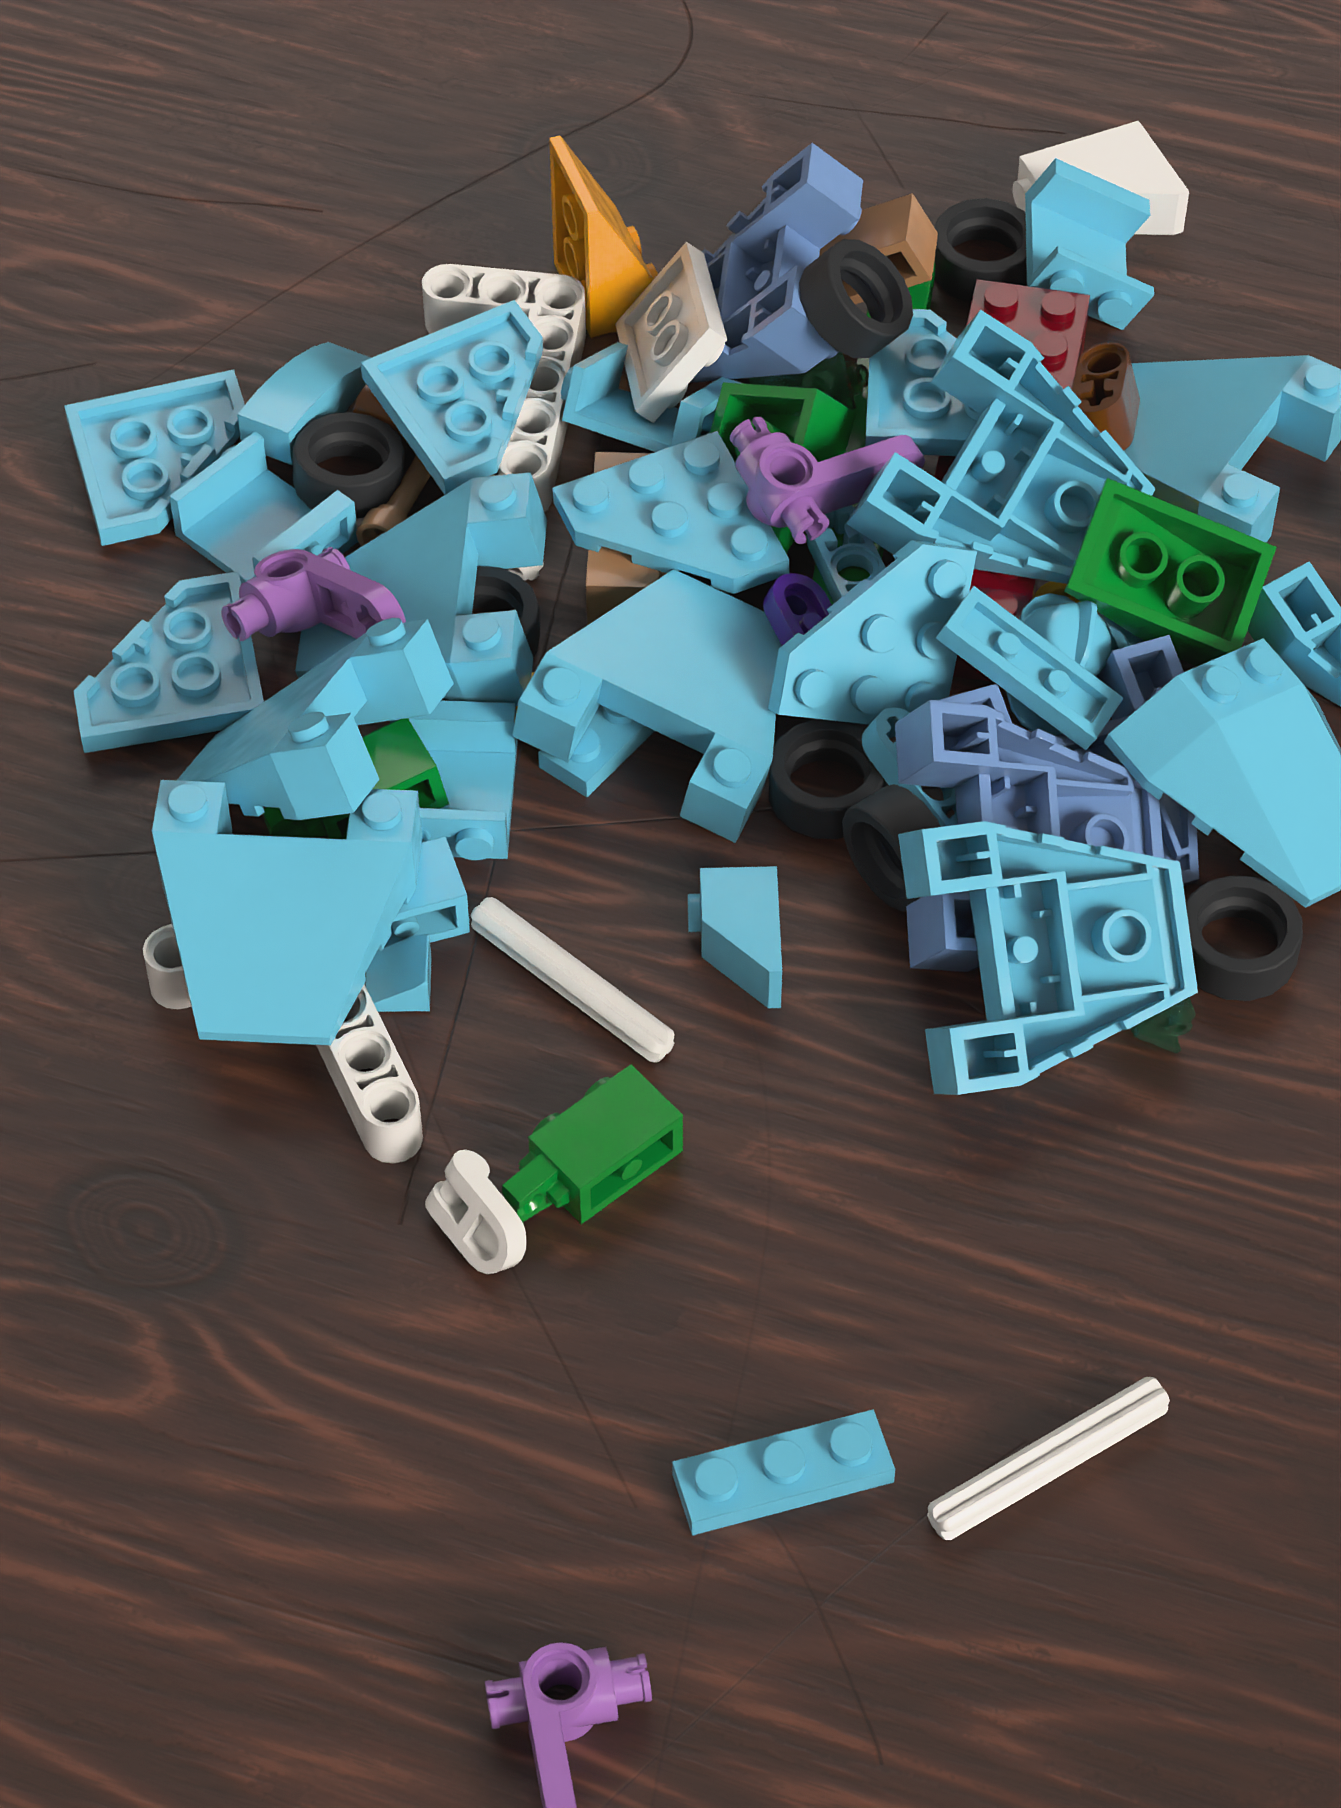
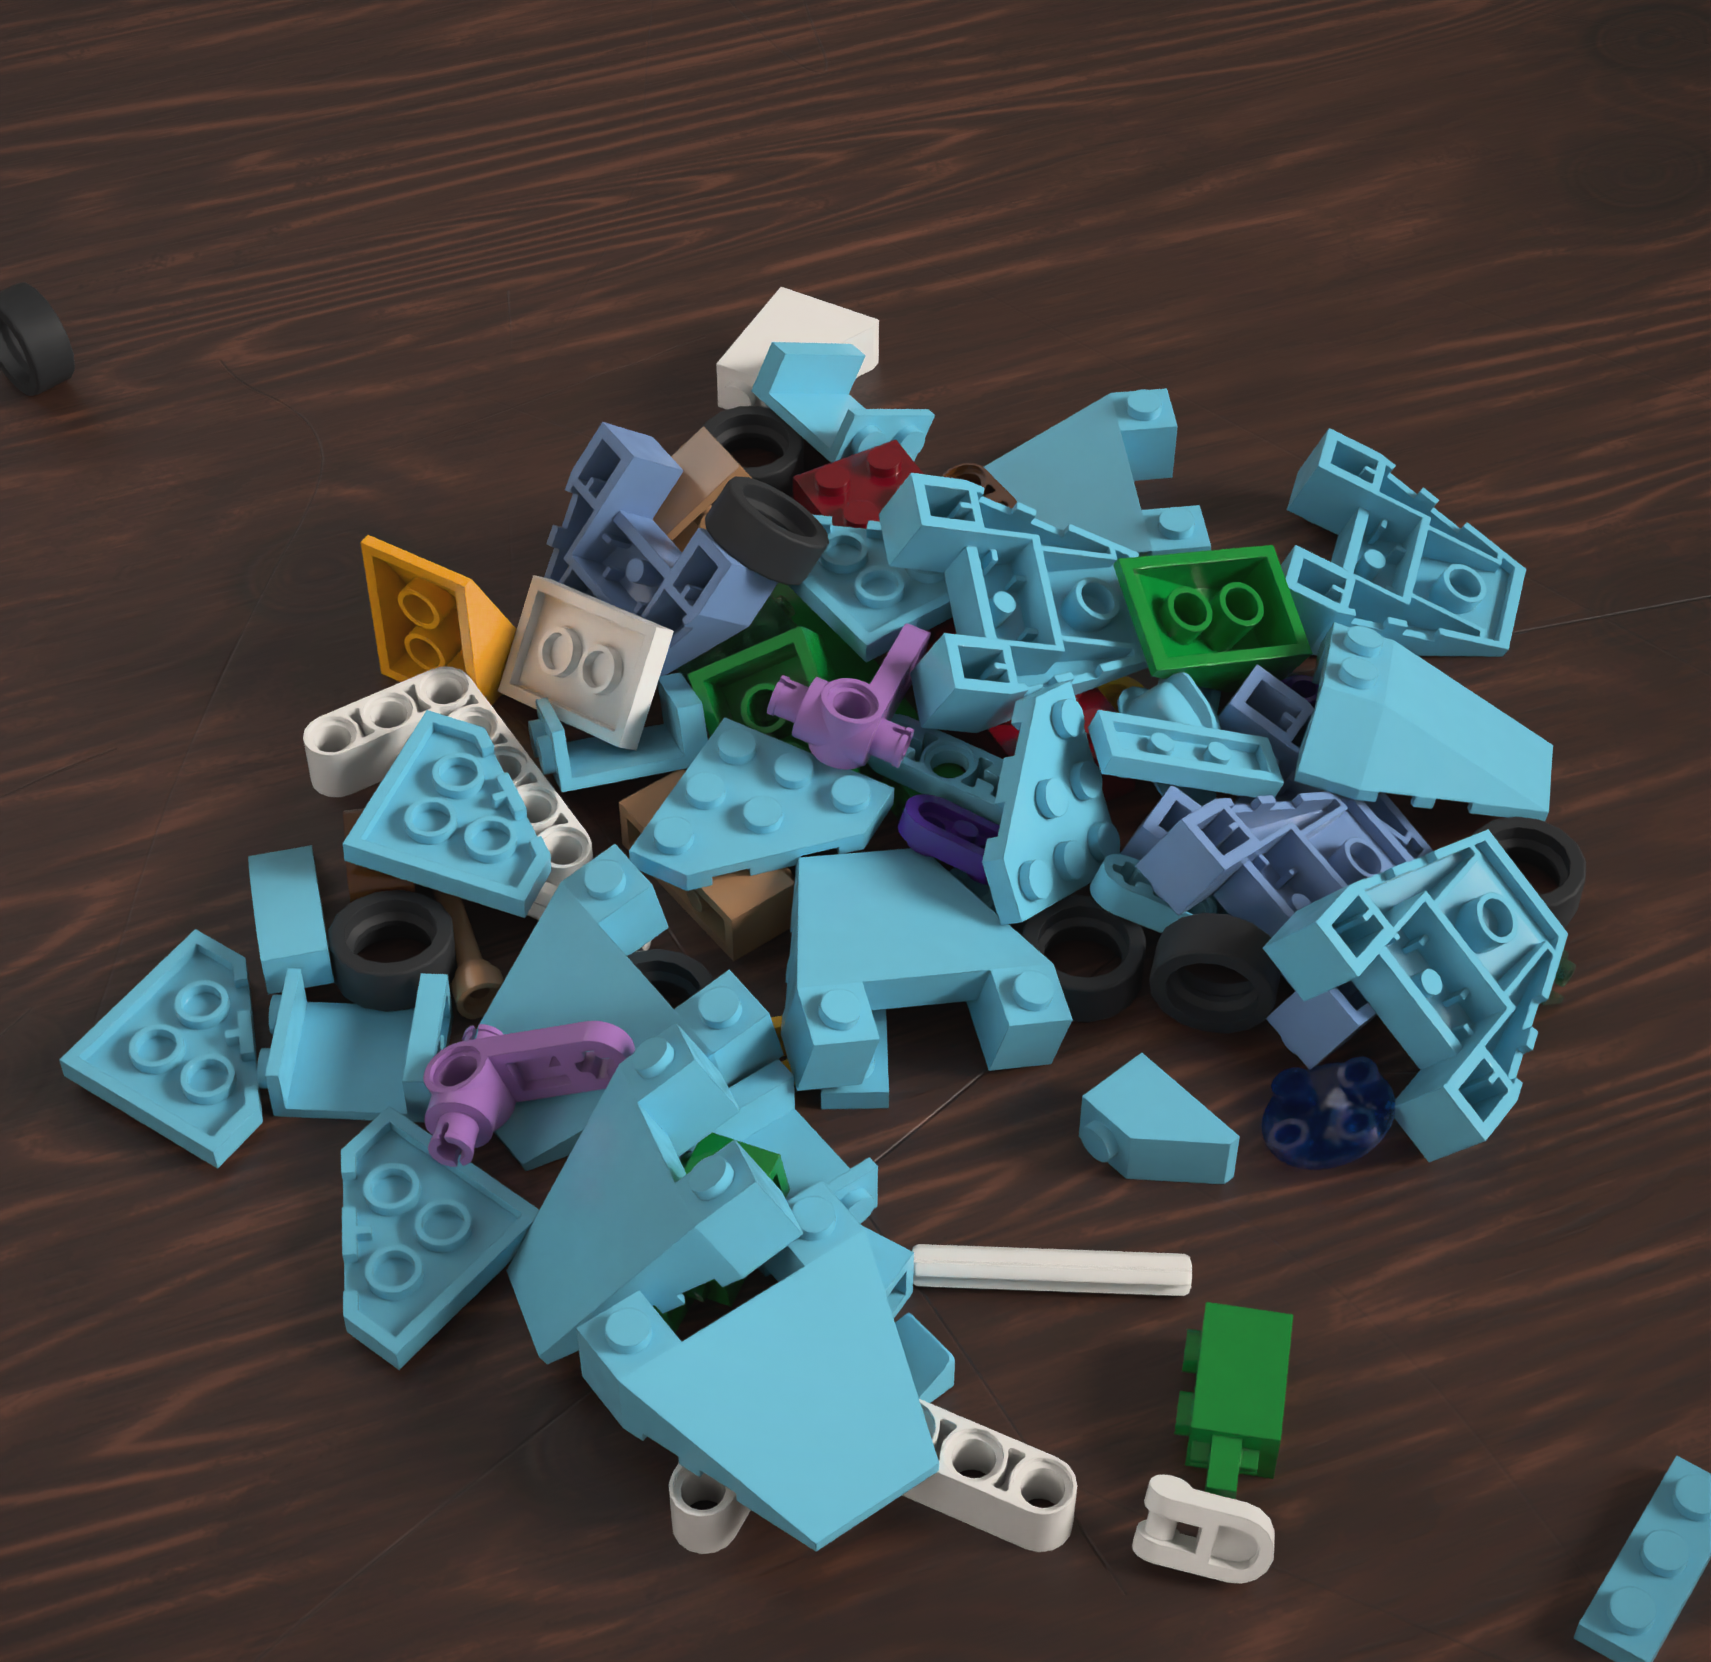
camera: 40 degrees left, 5 degrees down
none -> clear blue dish [1262,1057,1396,1170]

